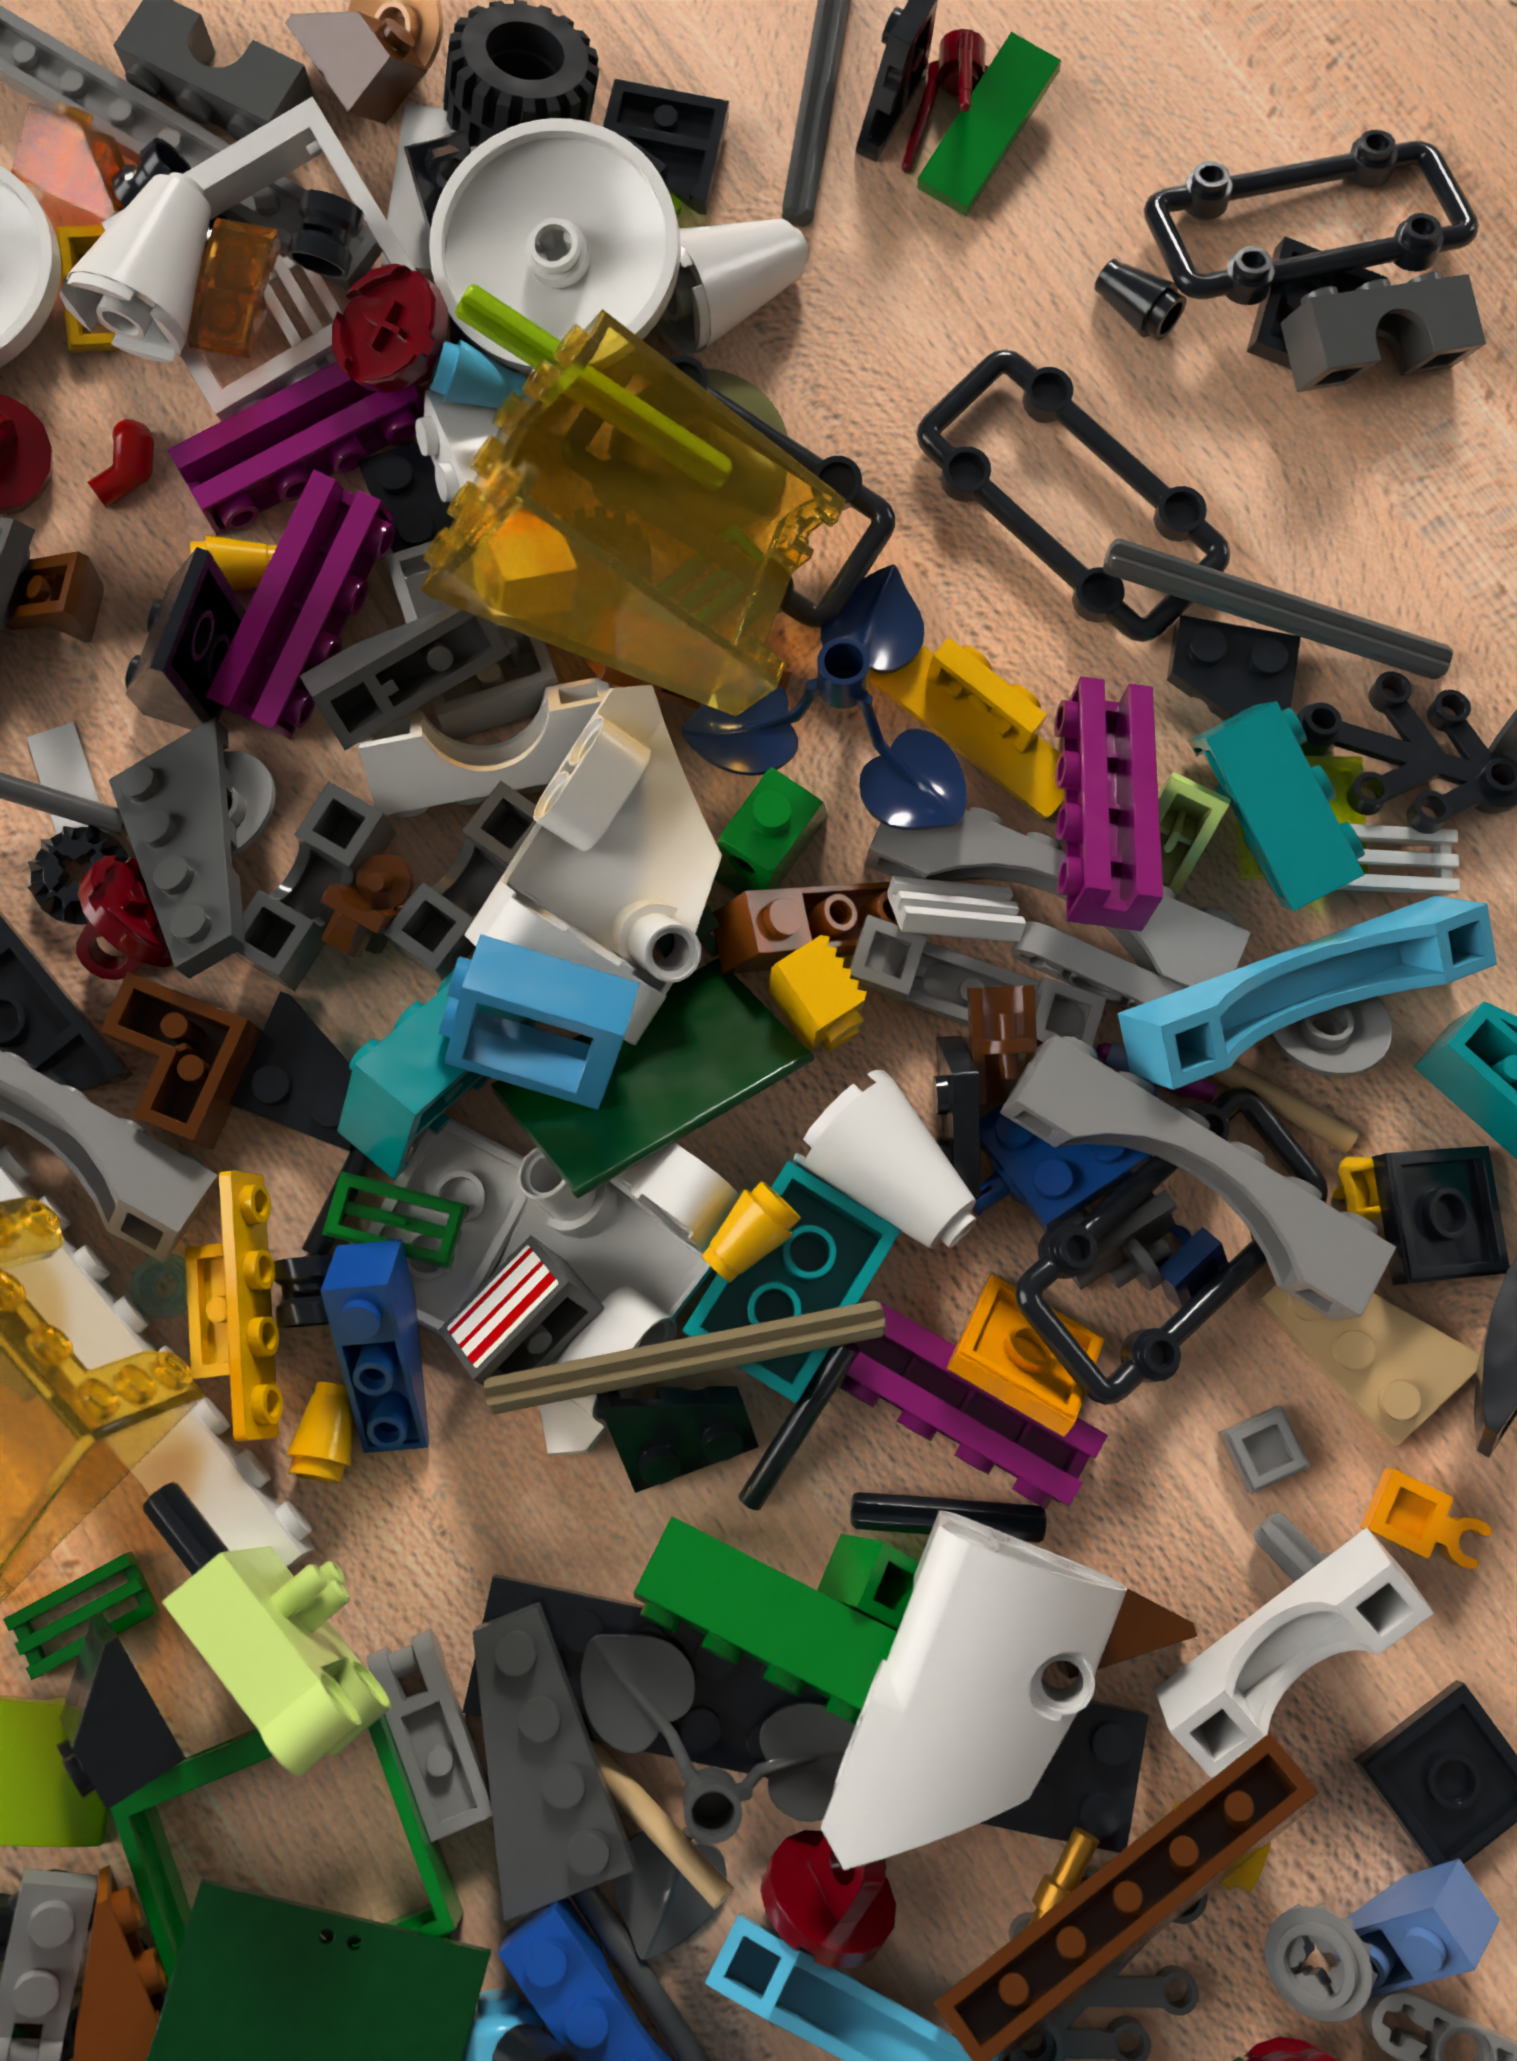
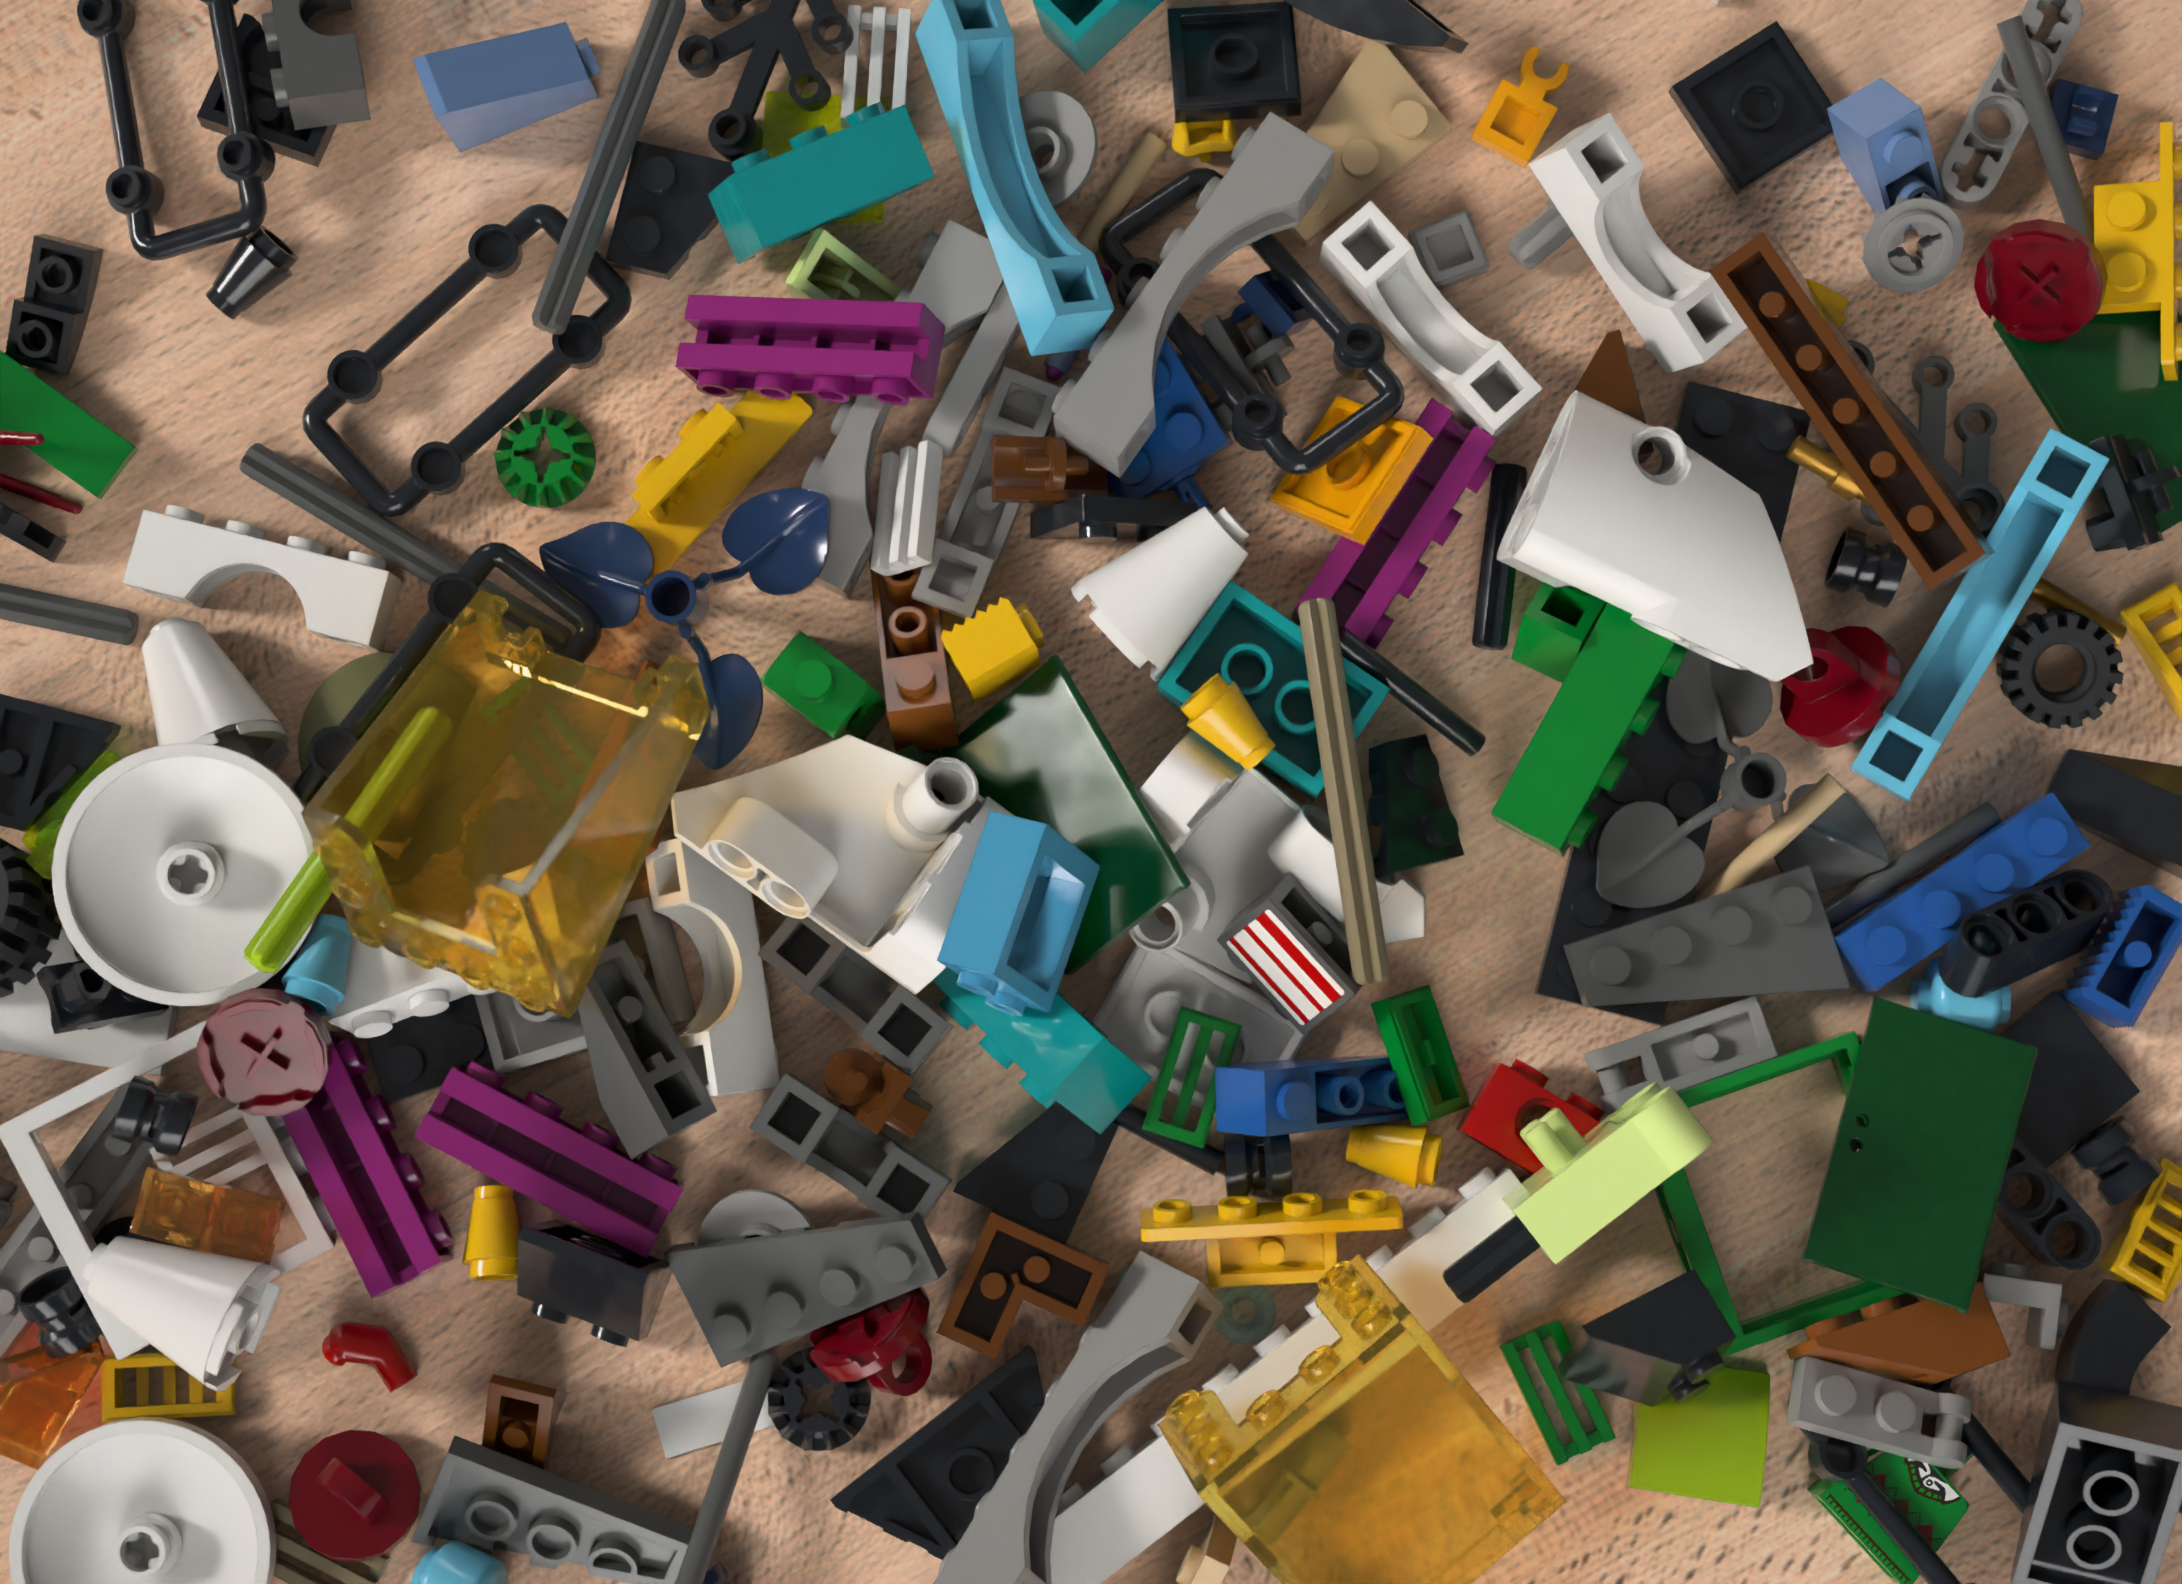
camera: 75 degrees left, 5 degrees up
none -> black slope [5,234,103,376]
none -> white arch [123,505,402,652]
none -> dark grey axle [239,443,573,654]
none -> medium blue slope [412,22,602,153]
none -> green gear [493,406,596,508]
none -> white arch [1319,200,1543,438]
none -> green tile [1371,984,1471,1126]
none -> red brick [1456,1059,1605,1175]
none -> black wheel [1824,527,1908,608]

